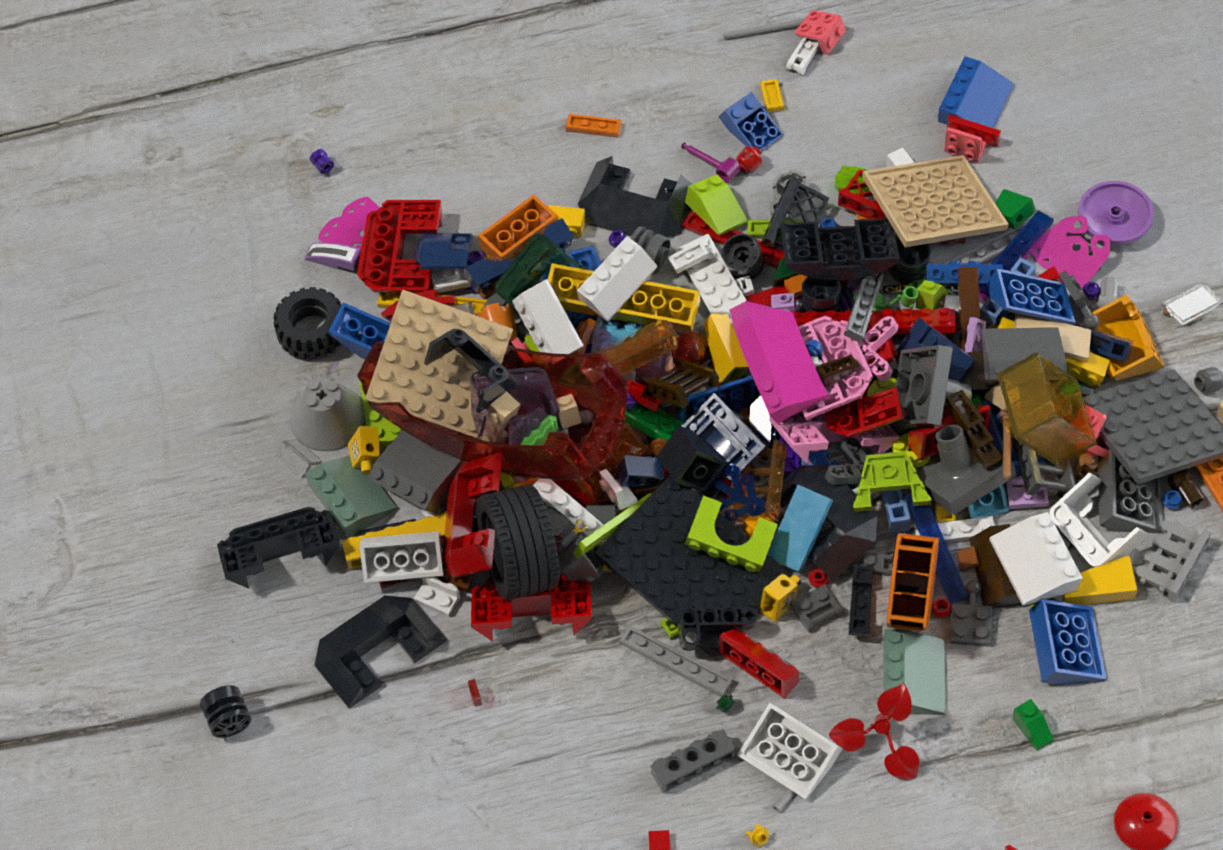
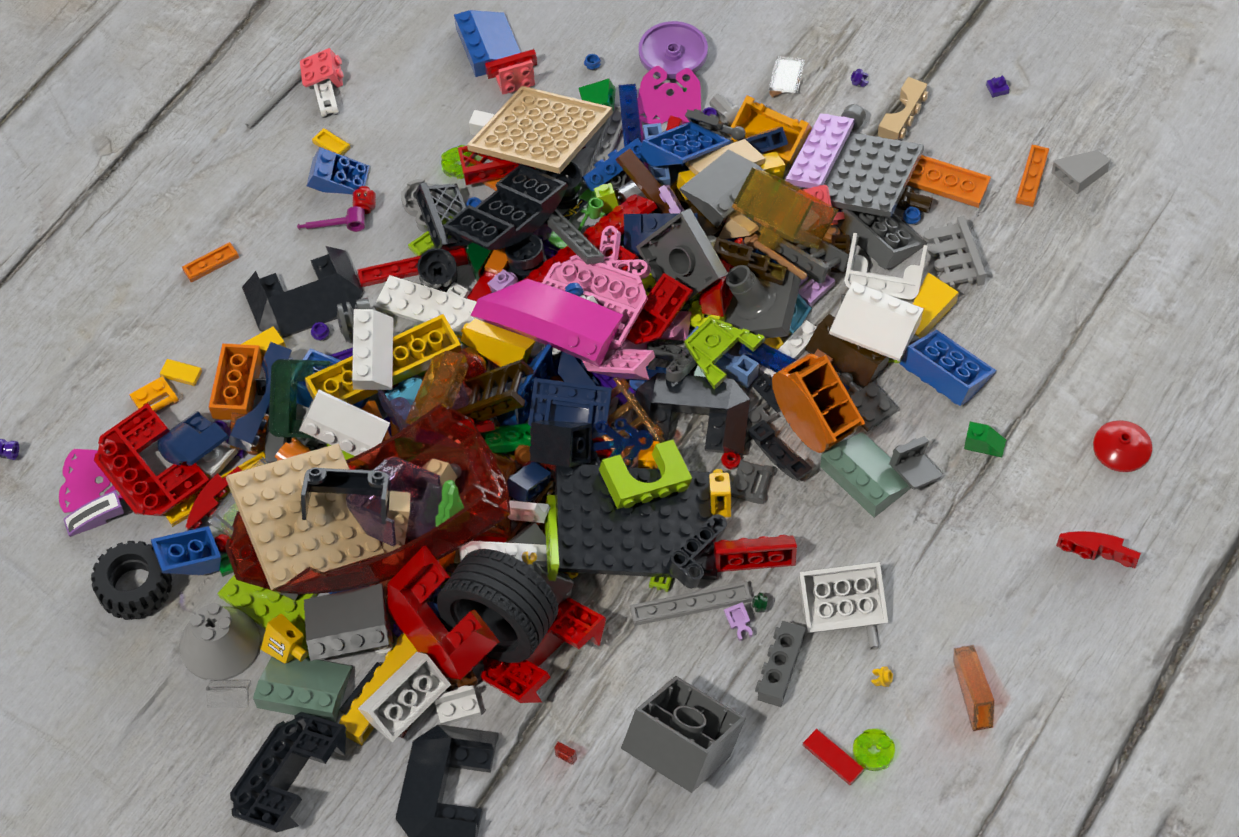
camera: 45 degrees left, 0 degrees up
white plate [668,240,710,274] -> none
lime slope [685,174,748,235] -> none
dark azure tile [767,485,833,572] -> none
dark brown slope [816,355,860,387] -> none
red plant [829,683,920,780] -> none
none -> light orange plate [129,376,179,412]
none -> yellow tile [159,359,202,386]
none -> blue plate [584,54,601,70]
none -> dark grey brick [621,676,746,793]
none -> lavender plate [724,602,752,641]
none -> lavender plate [786,113,854,188]
none -> bracket [889,436,942,490]

